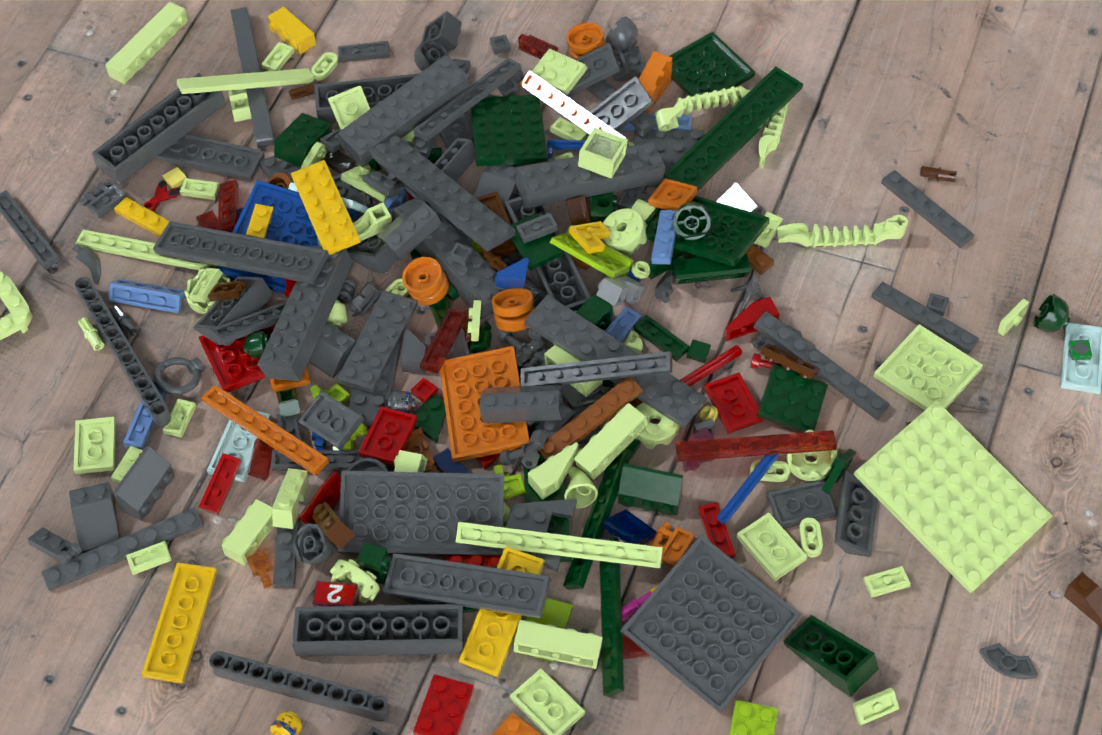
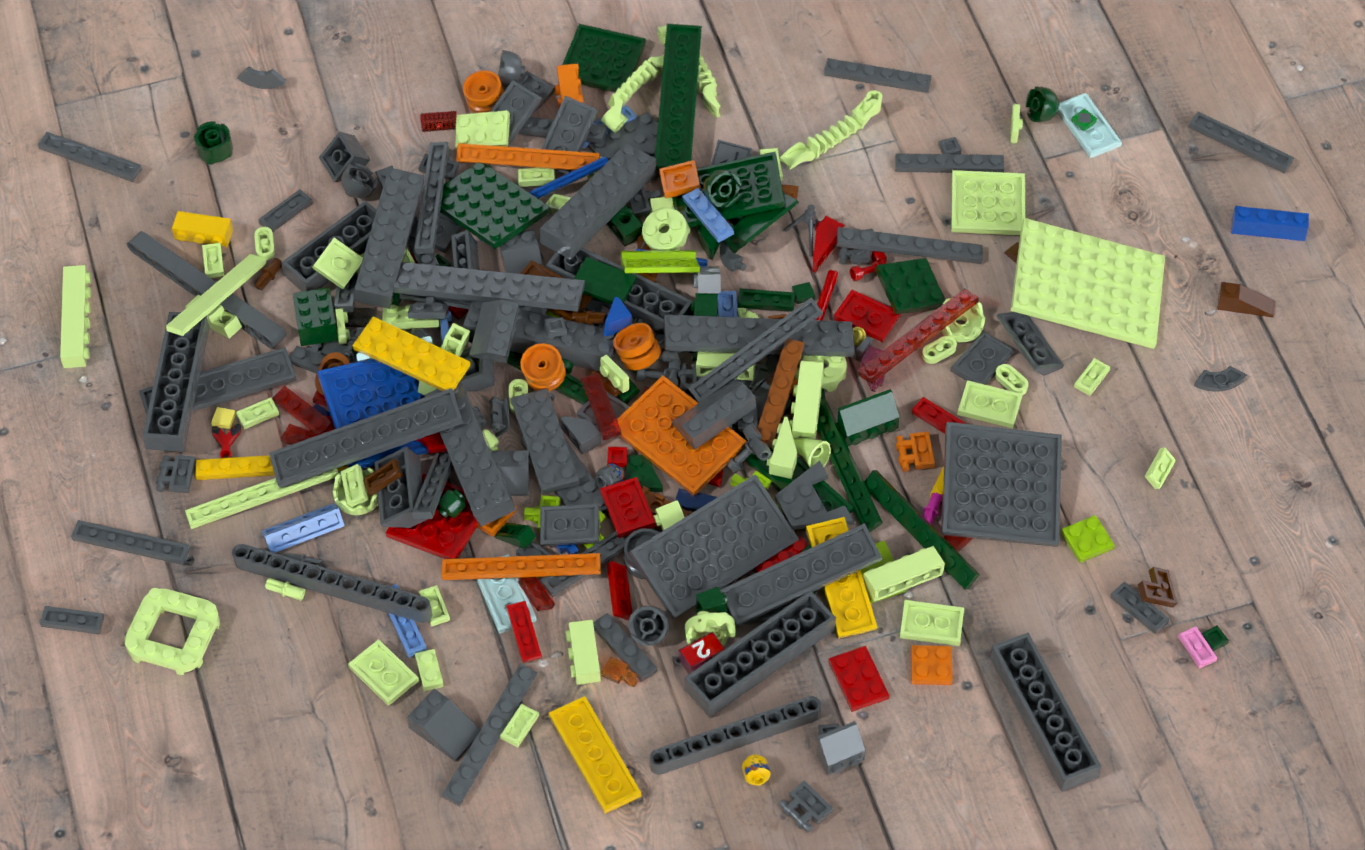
camera: 40 degrees left, 0 degrees up
dark grey plate [28,527,82,564] -> none
dark grey bar [73,244,101,284] -> none
dark grey slope [113,446,175,521] -> none
dark grey piece [154,357,204,395] -> none
yellow plate [246,204,274,239] -> none
yellowish green arch [272,468,309,529] -> none
reddish brown arch [311,501,355,550] -> none
yellowish green plate [456,522,663,568] -> none
dark grey plate [490,35,511,55] -> none
dark grey plate [516,213,558,243] -> none
reddish brown plate [565,196,591,226] -> none
yellow plate [569,221,610,254] -> none
yellowish green piece [578,127,628,179] -> none
clear blue plate [602,509,656,545] -> none
yellowish green plate [632,261,650,279] -> none
blue axle [717,448,780,524] -> none
reddish brown plate [760,343,820,379] -> none
dark green slope [783,615,879,697] -> none
dark green wing [822,448,857,494] -> none
reddish brown axle [920,166,957,183] -> none

